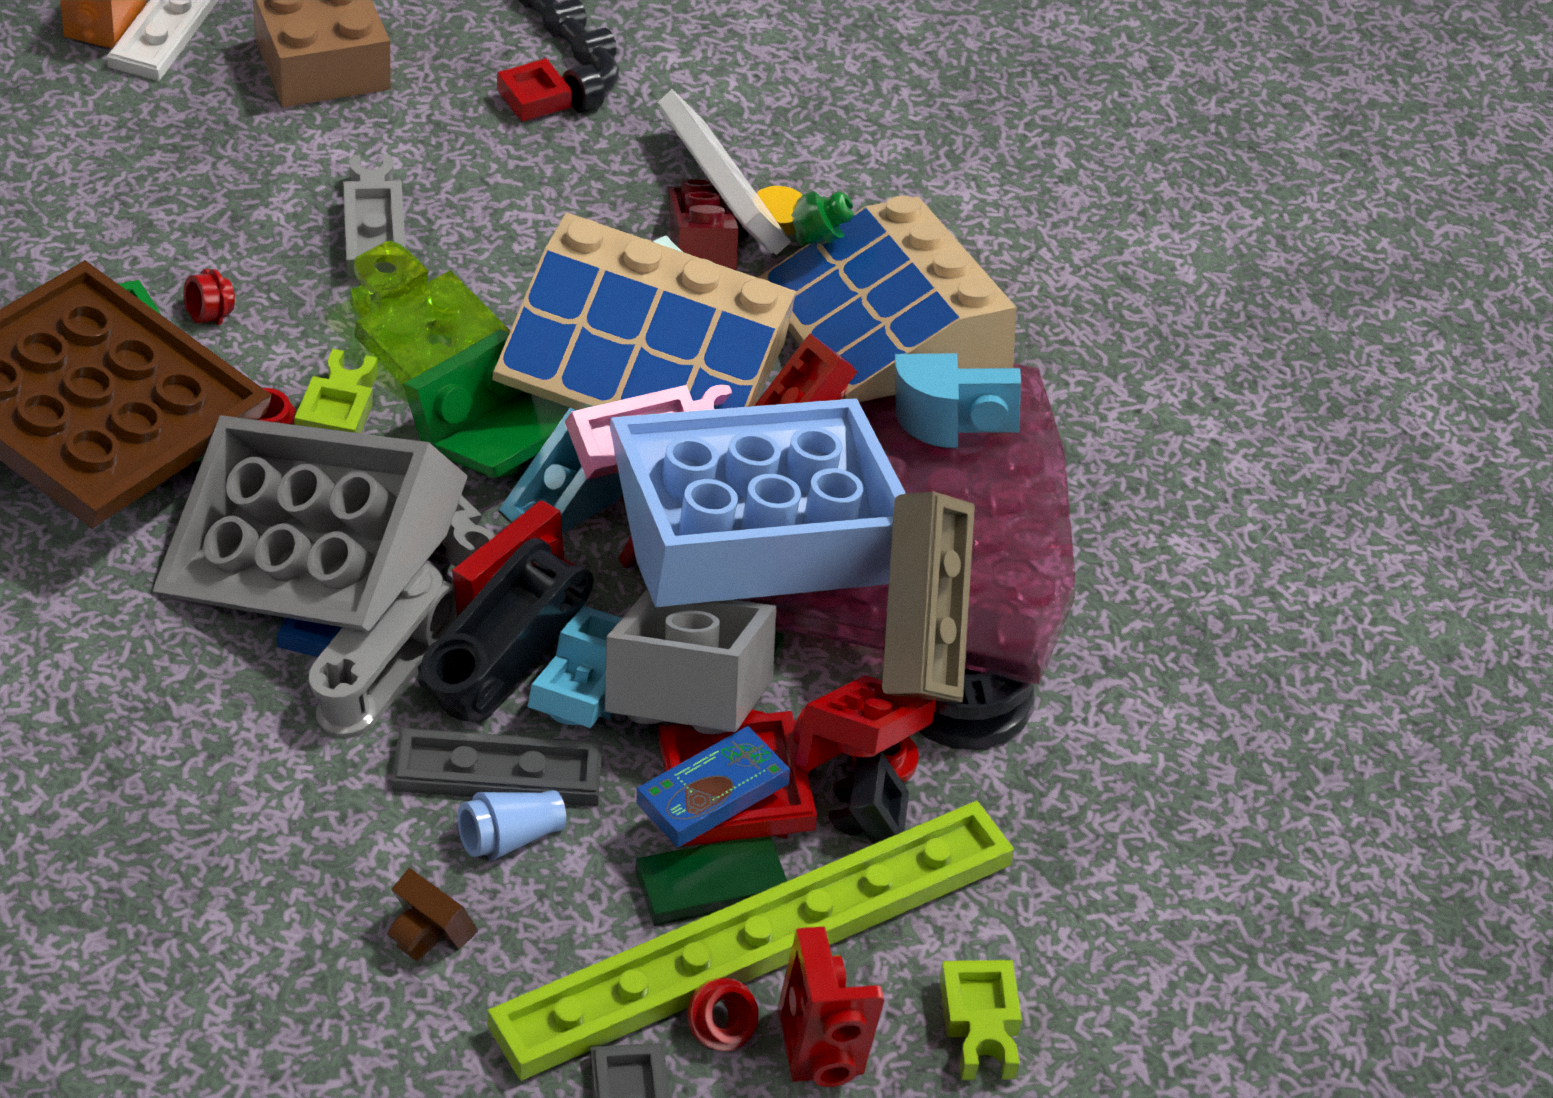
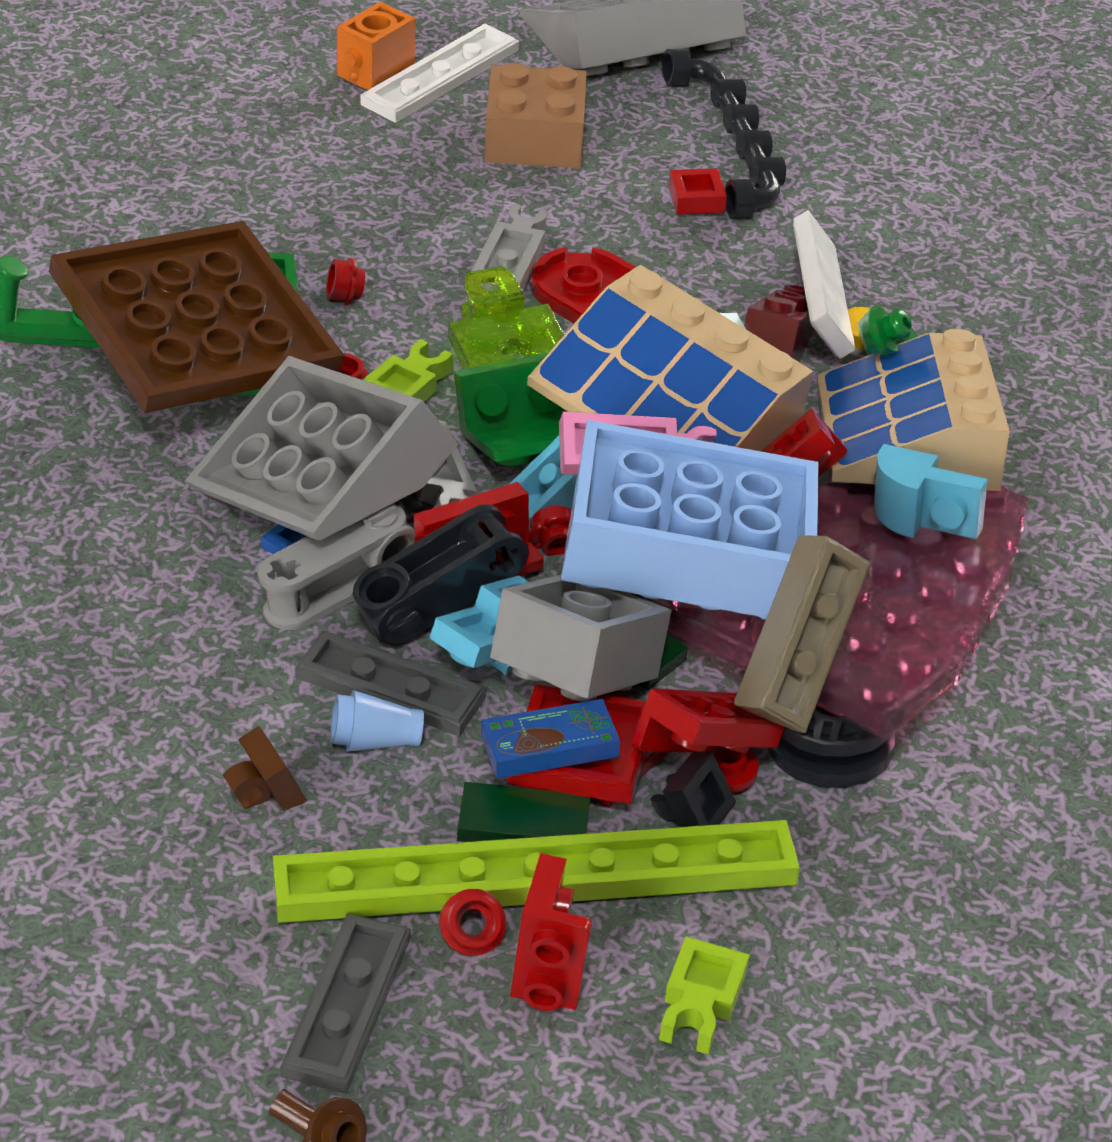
camera: 25 degrees right, 5 degrees down
none -> red plate [529,505,571,556]
none -> red tile [530,247,636,324]

